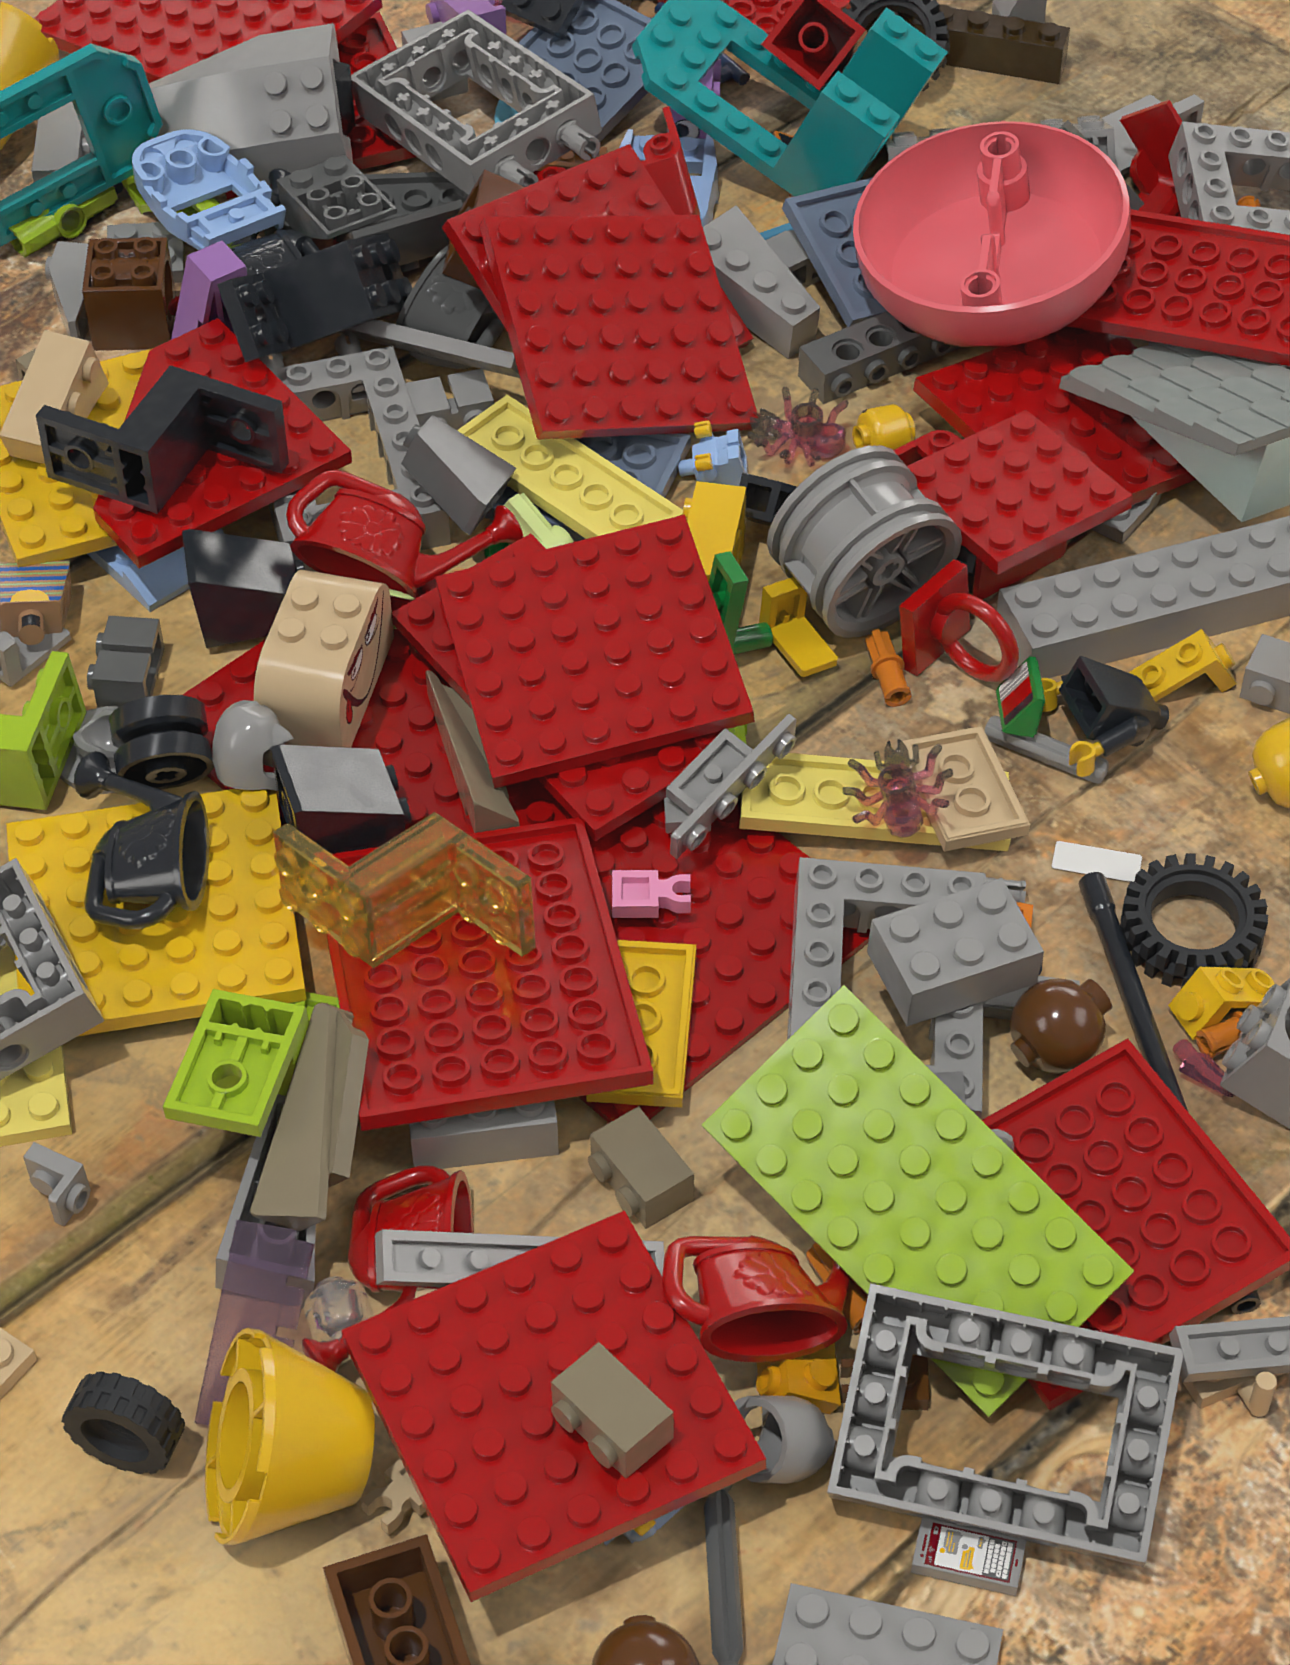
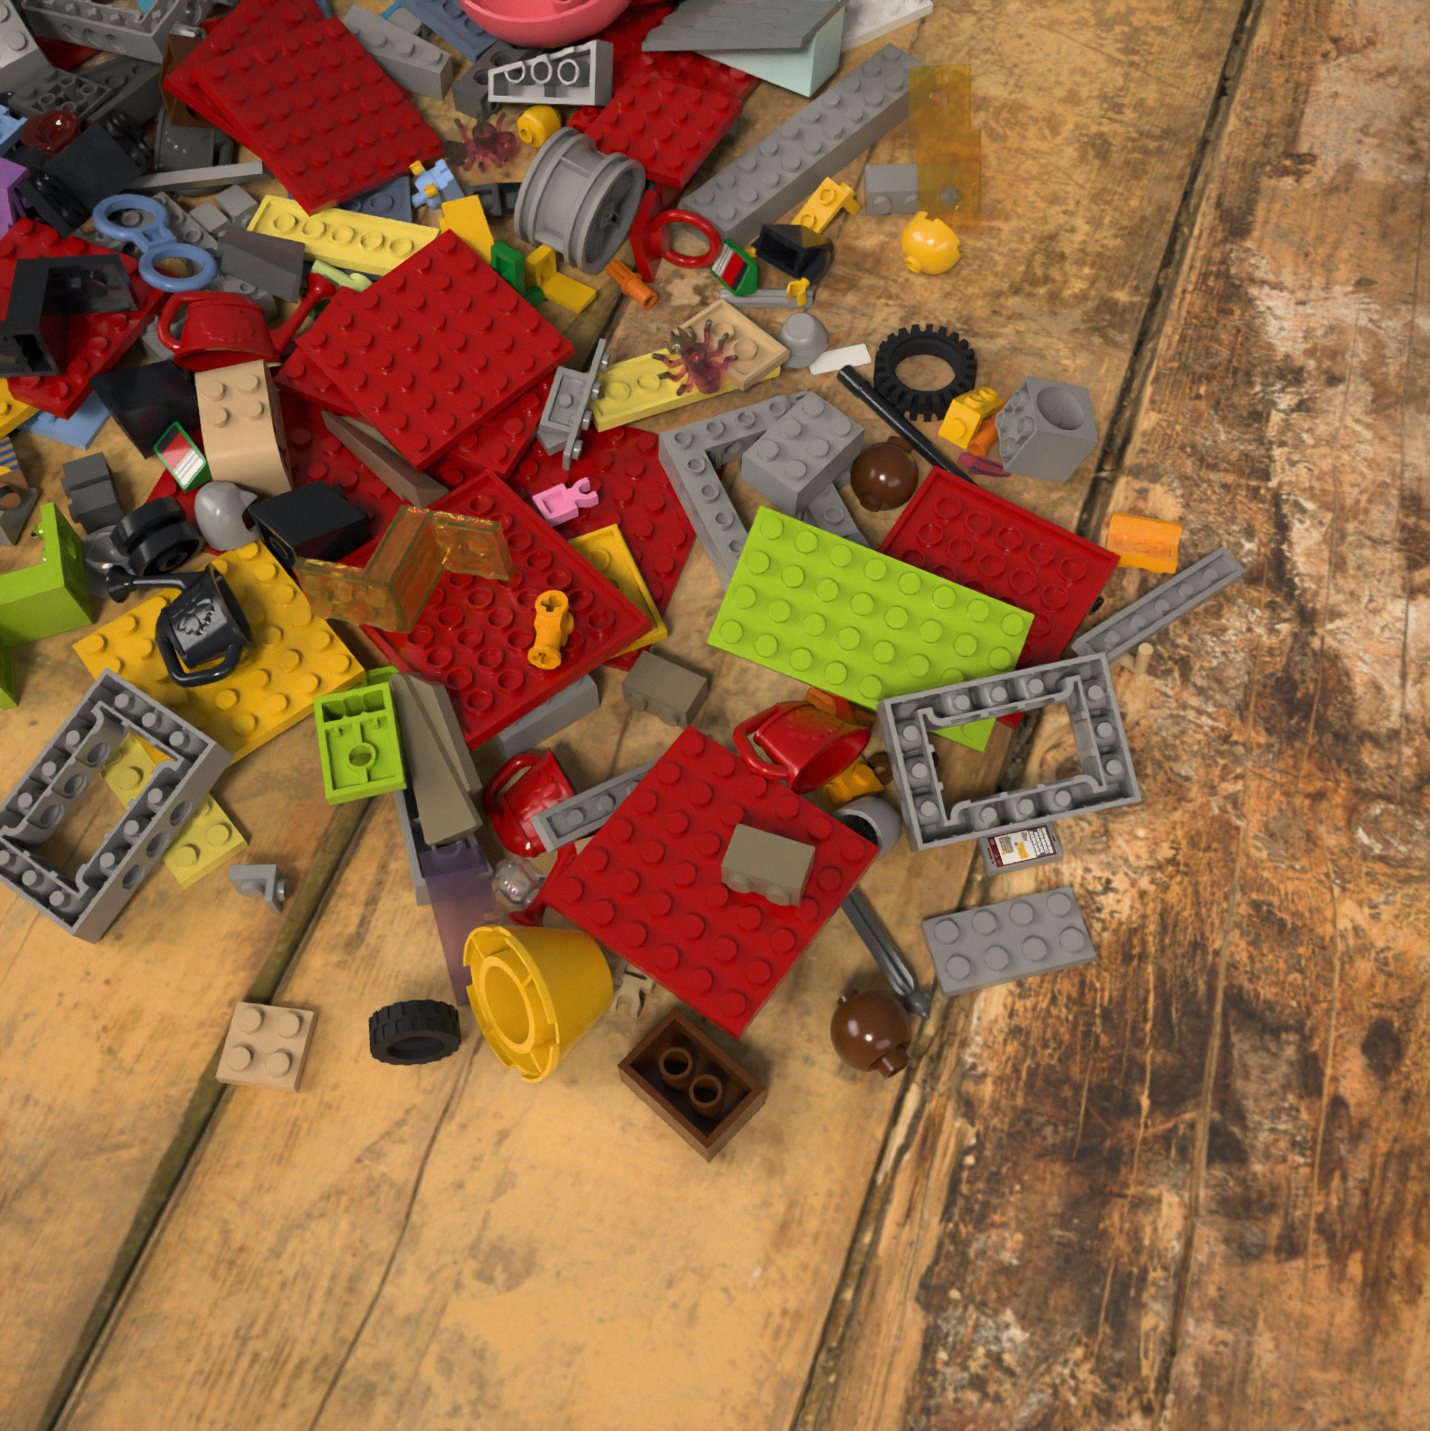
camera: 25 degrees left, 10 degrees up
none -> clear red hat [20,110,81,157]
none -> medium blue bar [92,194,219,293]
none -> slope [153,421,212,494]
none -> light grey wedge [488,40,613,107]
none -> light orange connector [528,590,574,670]
none -> light grey hat [777,312,829,369]

